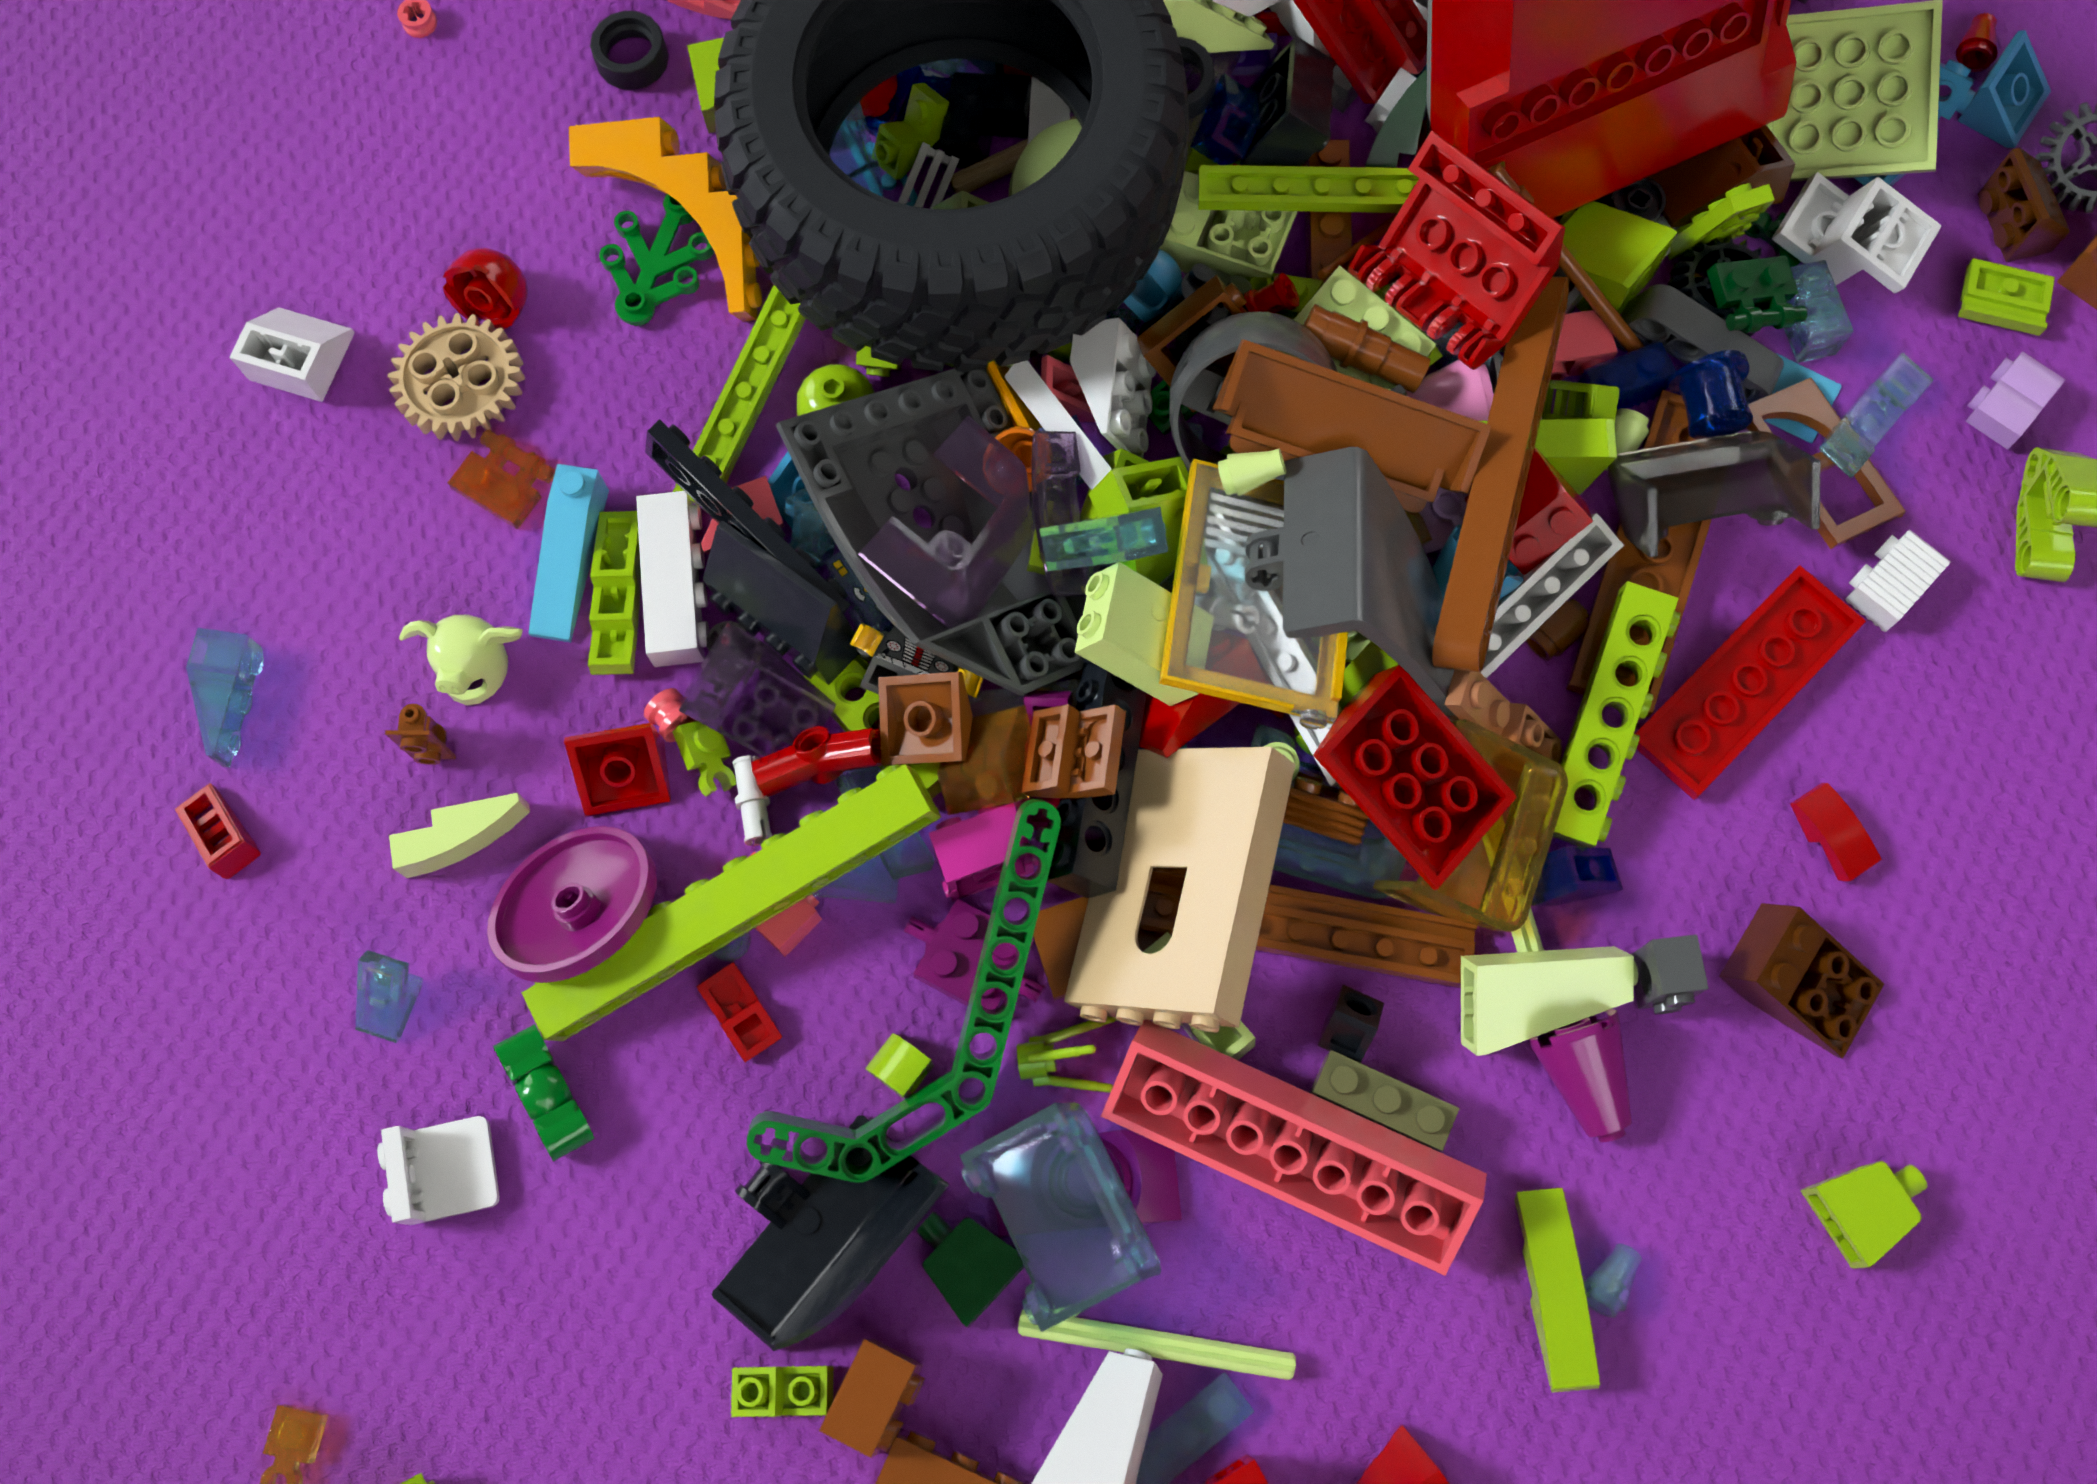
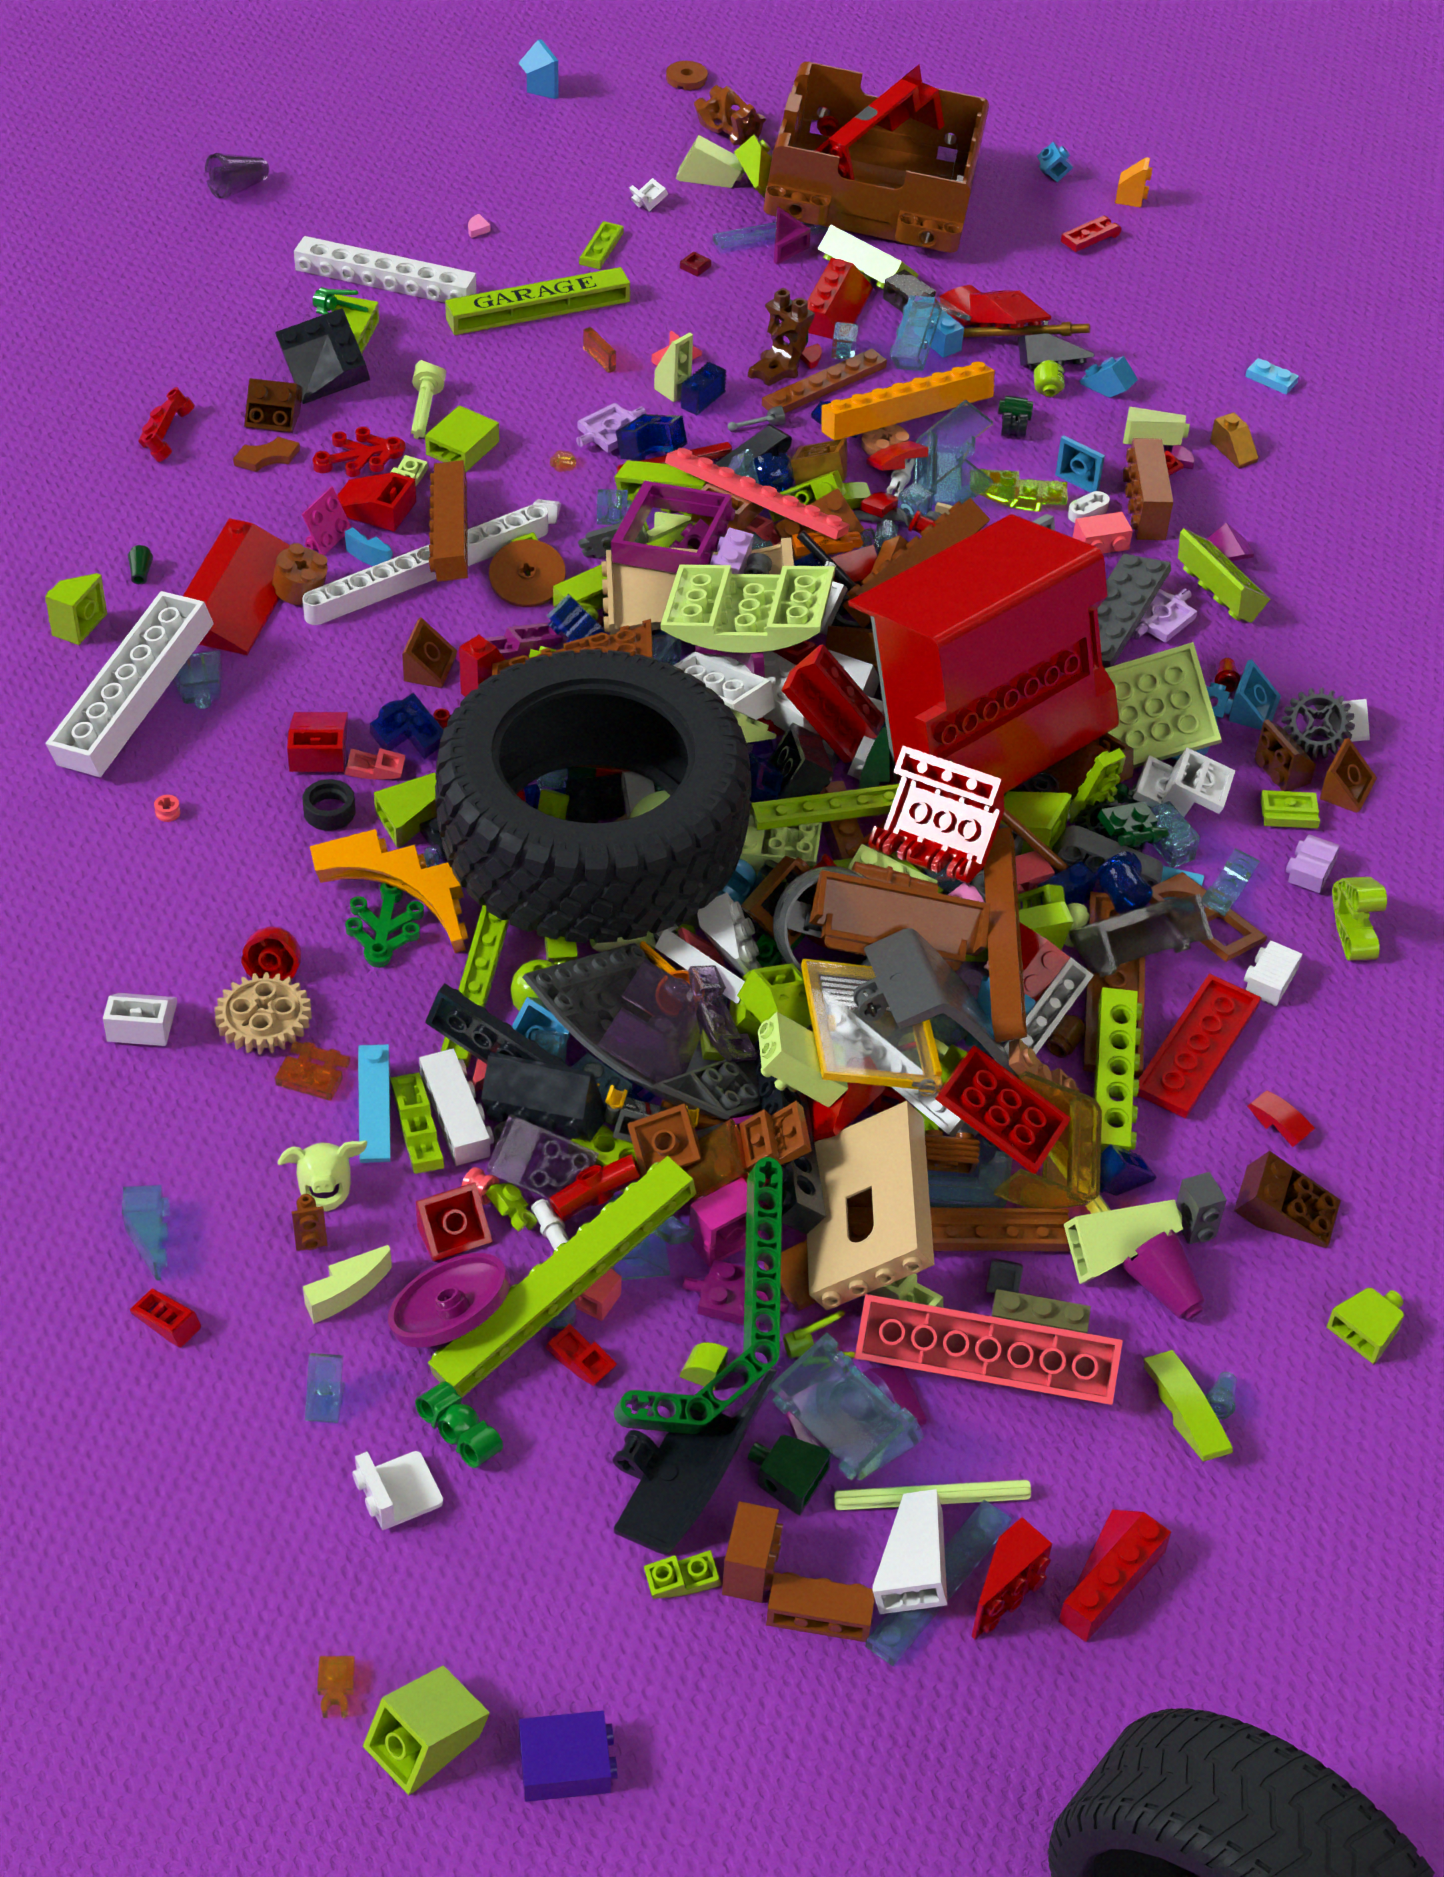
camera: 20 degrees left, 25 degrees down
clear light blue brick [1039,507,1169,571] -> none
yellowish green cone [1218,448,1286,497] -> none

